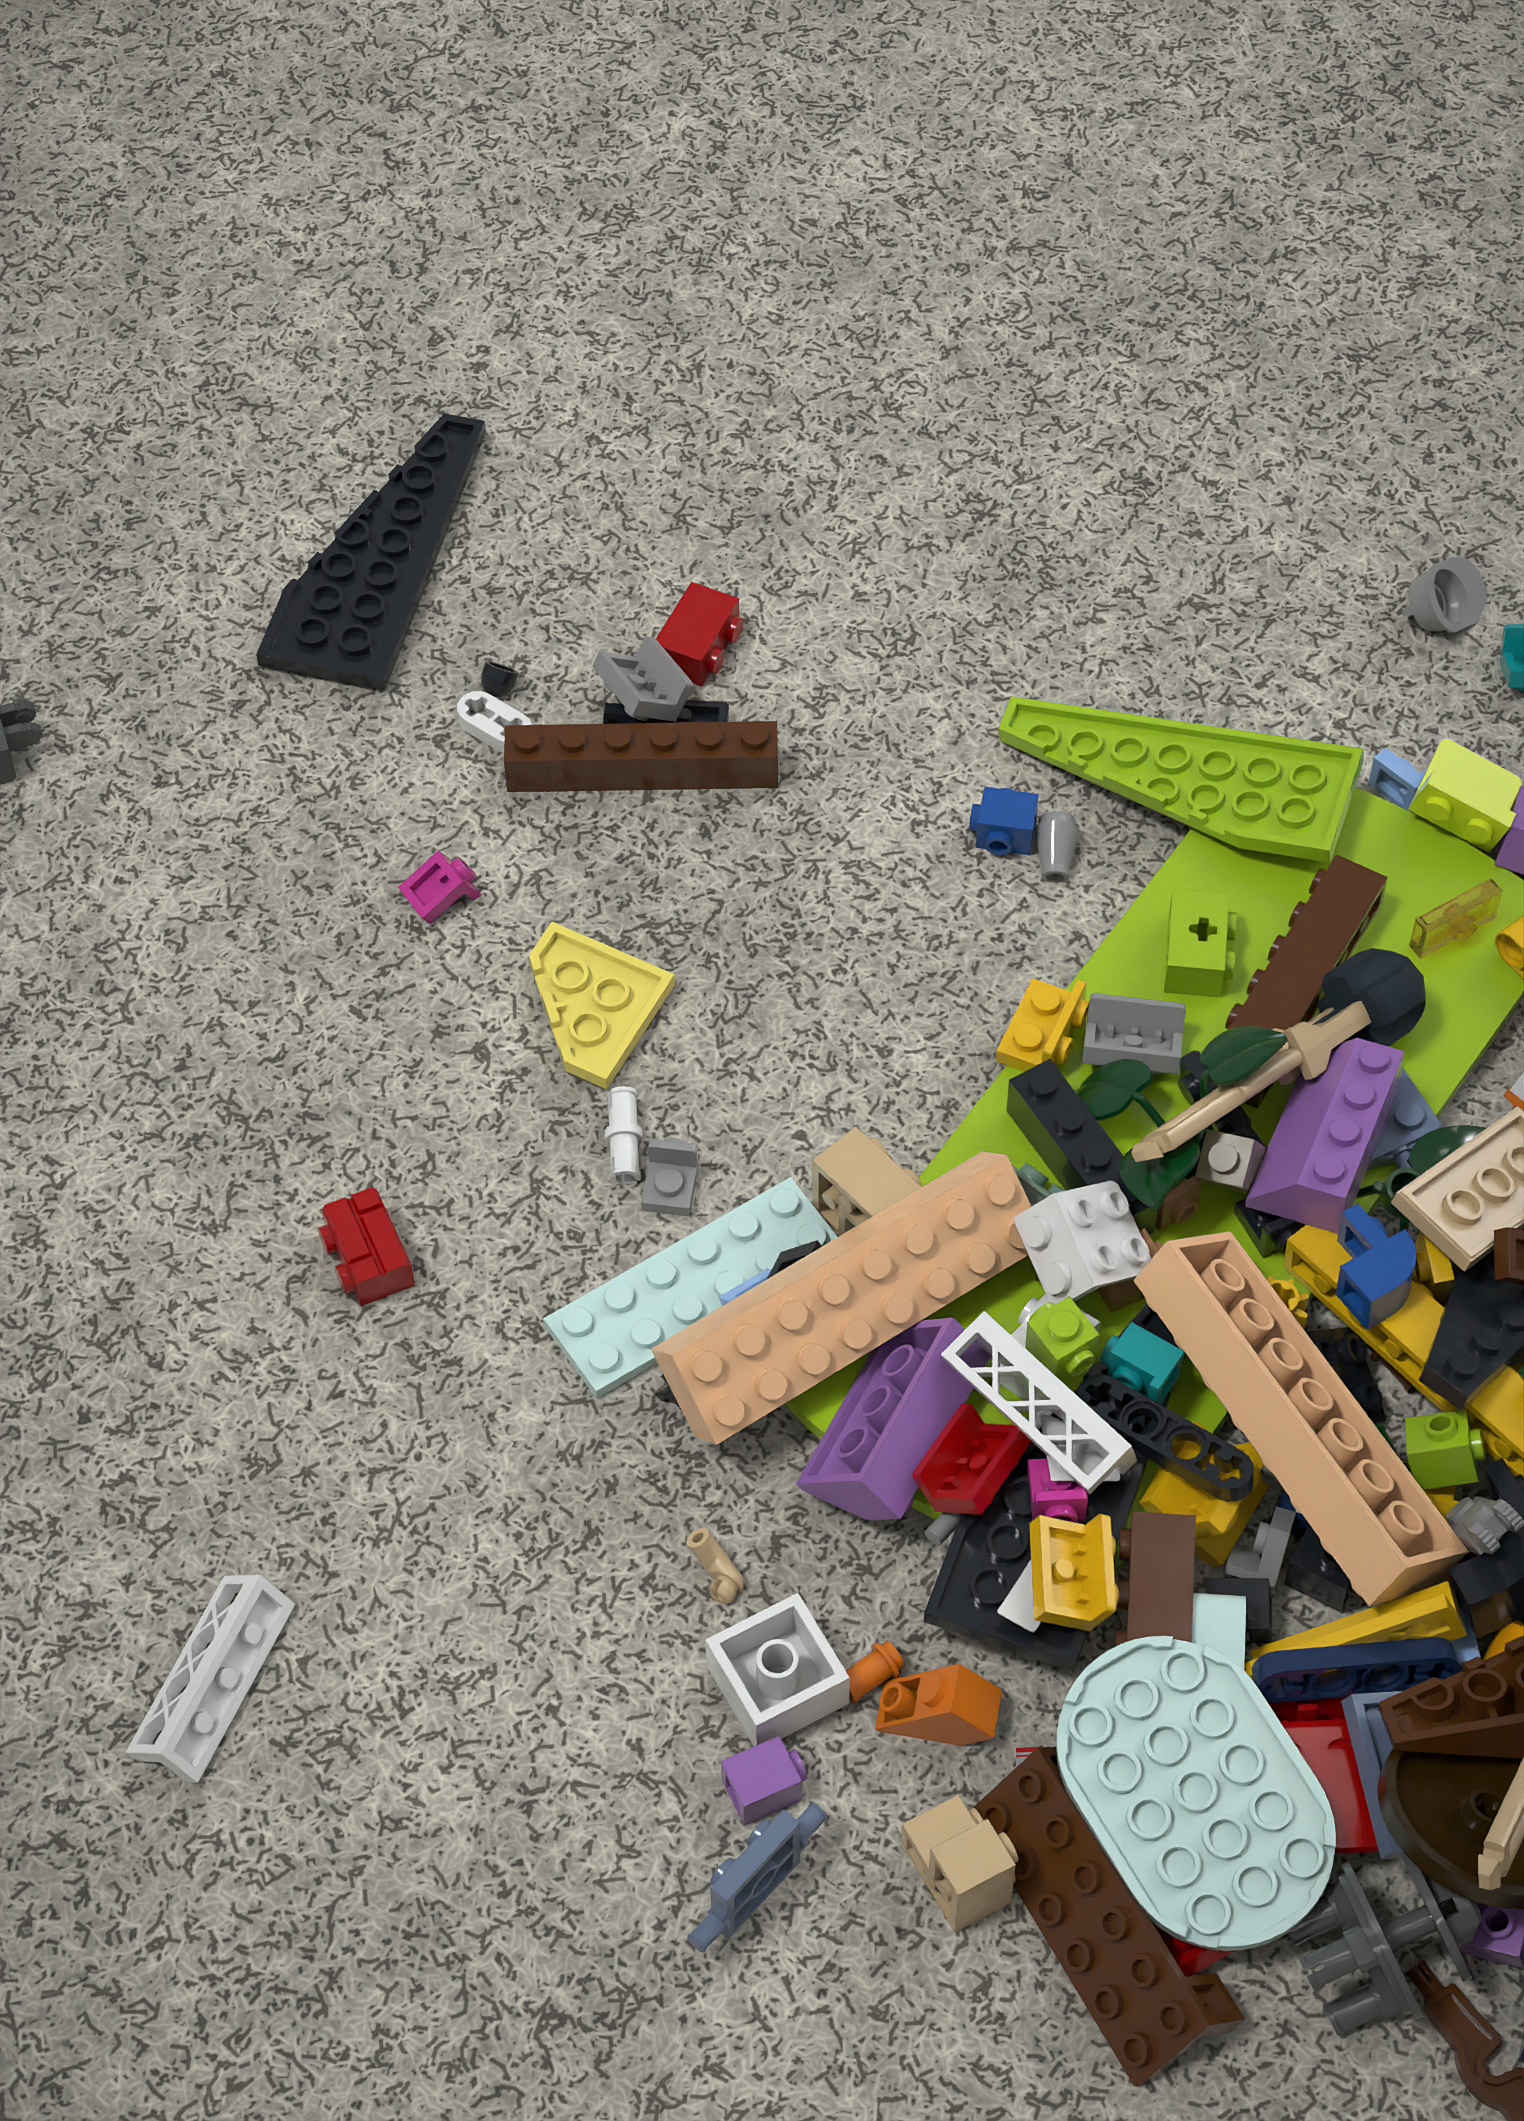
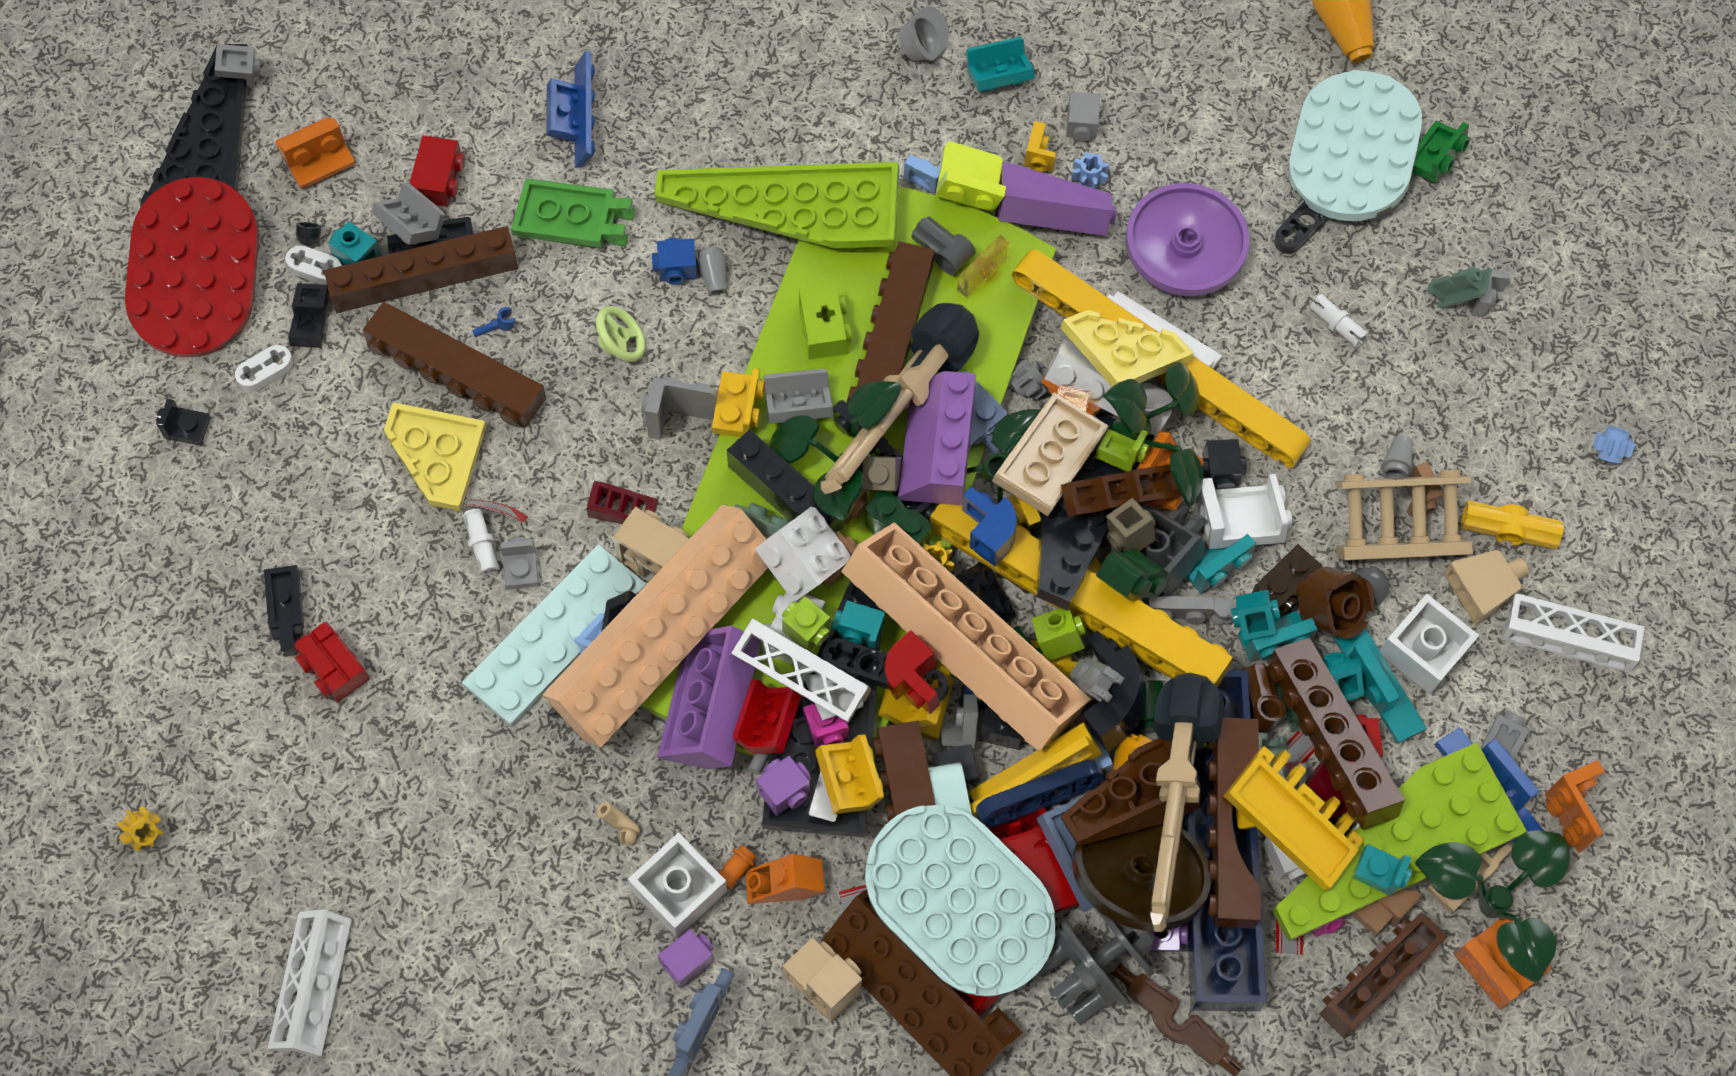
camera: 20 degrees left, 10 degrees up
dark pink bracket [398,850,481,924] -> none
none -> yellow gear [116,805,163,851]
none -> red plate [125,177,259,357]
none -> black bracket [156,399,211,446]
none -> light grey bracket [215,44,260,87]
none -> white beam [235,345,293,392]
none -> black hinge [264,565,304,657]
none -> orange bracket [275,117,355,189]
none -> black slope [288,283,329,348]
none -> teal brick [328,221,382,265]
none -> reddish brown brick [362,301,546,428]
none -> sticker [465,500,528,522]
none -> blue hand [472,307,516,337]
none -> bright green tile [511,178,635,248]
none -> blue bracket [546,51,595,168]
none -> dark red slope [586,481,658,524]
none -> yellowish green piece [596,306,646,362]
none -> light grey bracket [641,377,717,440]
none -> medium lavender brick [756,756,811,816]
none -> dark green brick [865,490,932,547]
none -> red brick [885,630,940,714]
none -> dark grey piece [911,216,976,275]
none -> light grey gear [1012,359,1048,399]

